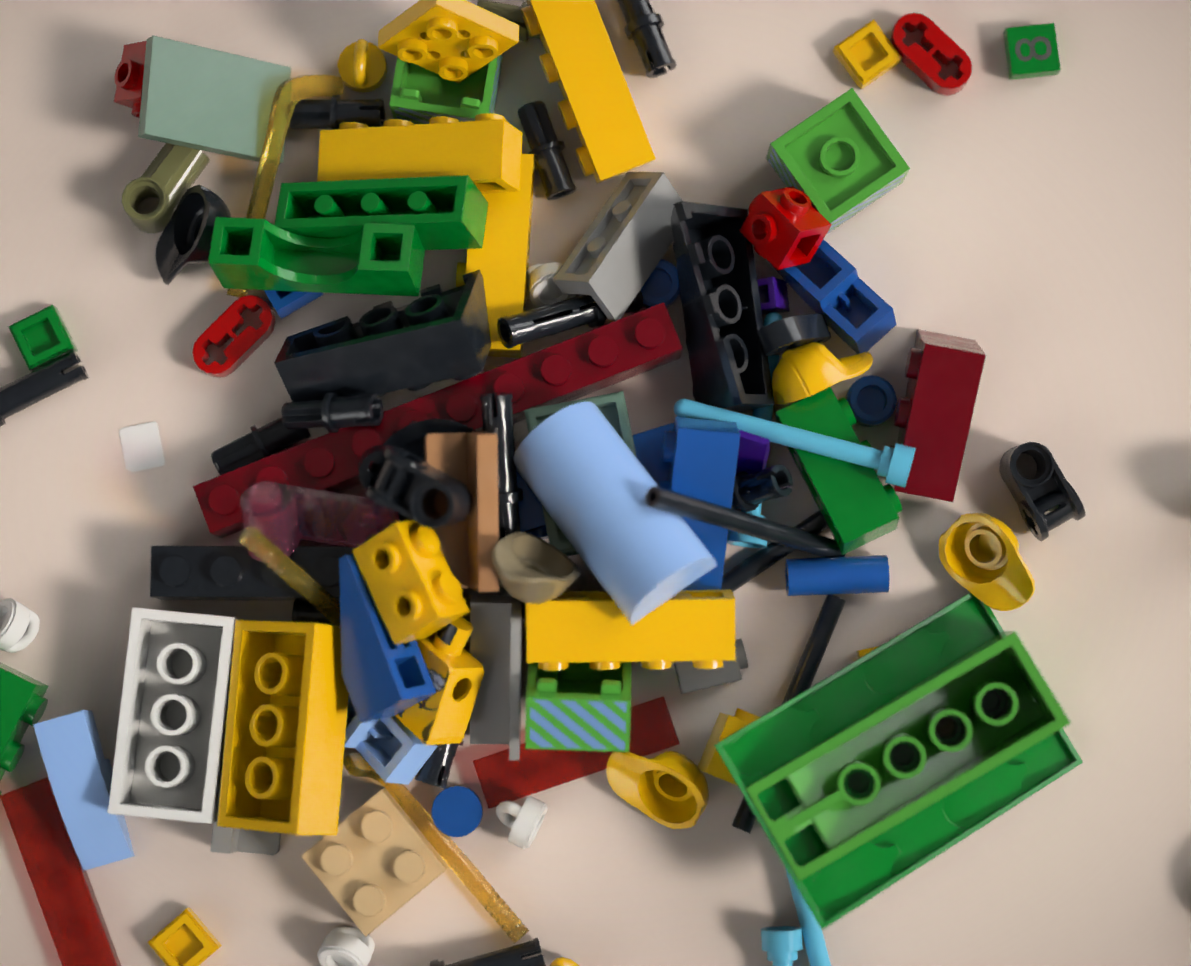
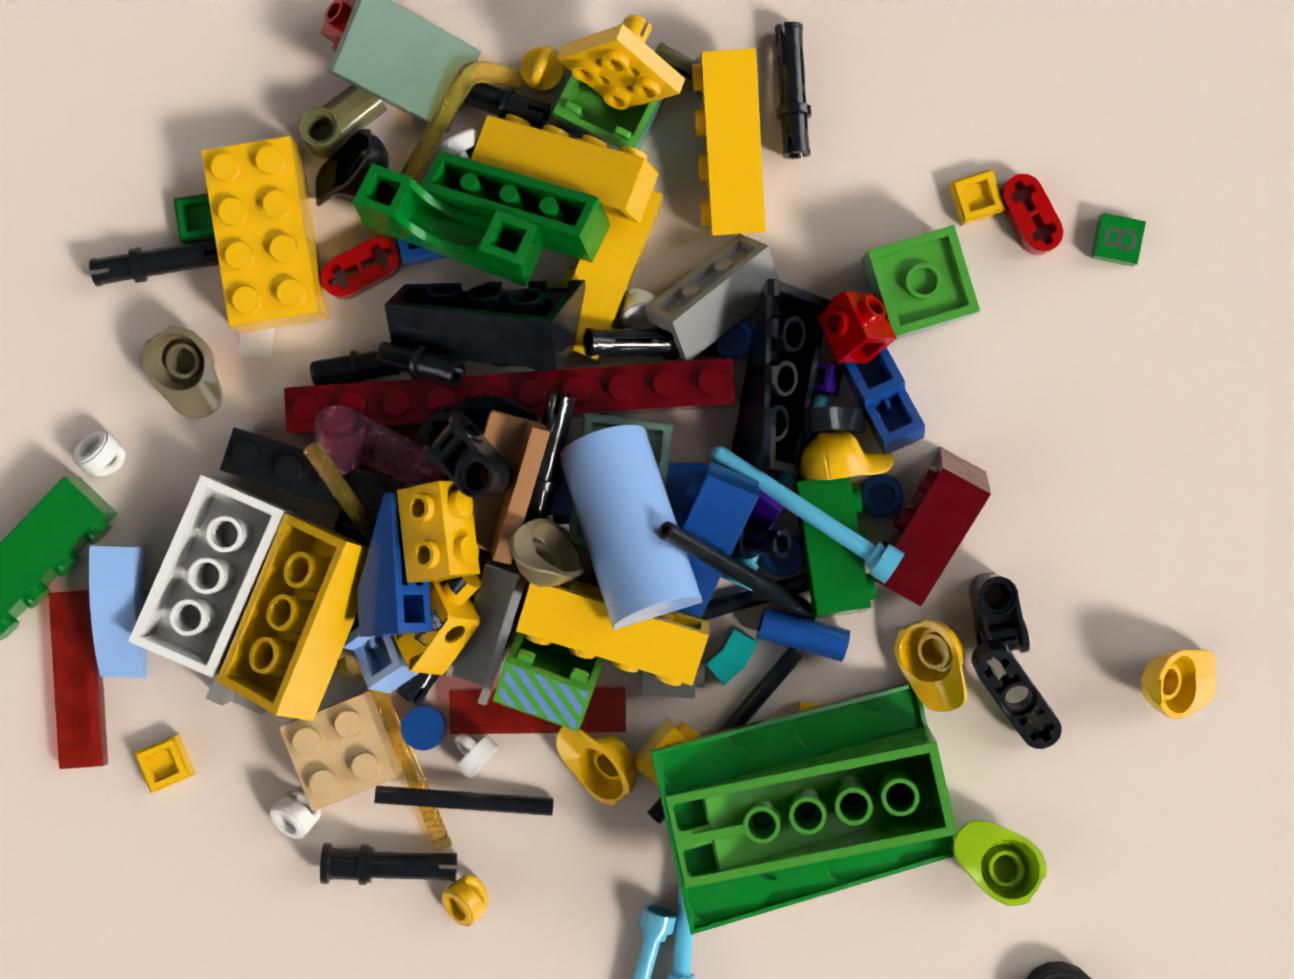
camera: 15 degrees right, 5 degrees up
black axle [518,101,576,200] -> none
none -> dark tan piece [142,326,223,419]
none -> yellow brick [201,136,329,333]
none -> black bar [374,785,554,816]
none -> white tile [440,128,481,160]
none -> teal piece [705,628,758,685]
none -> blue tile [760,534,805,577]
none -> lime piece [953,820,1047,906]
none -> black beam [971,640,1062,749]

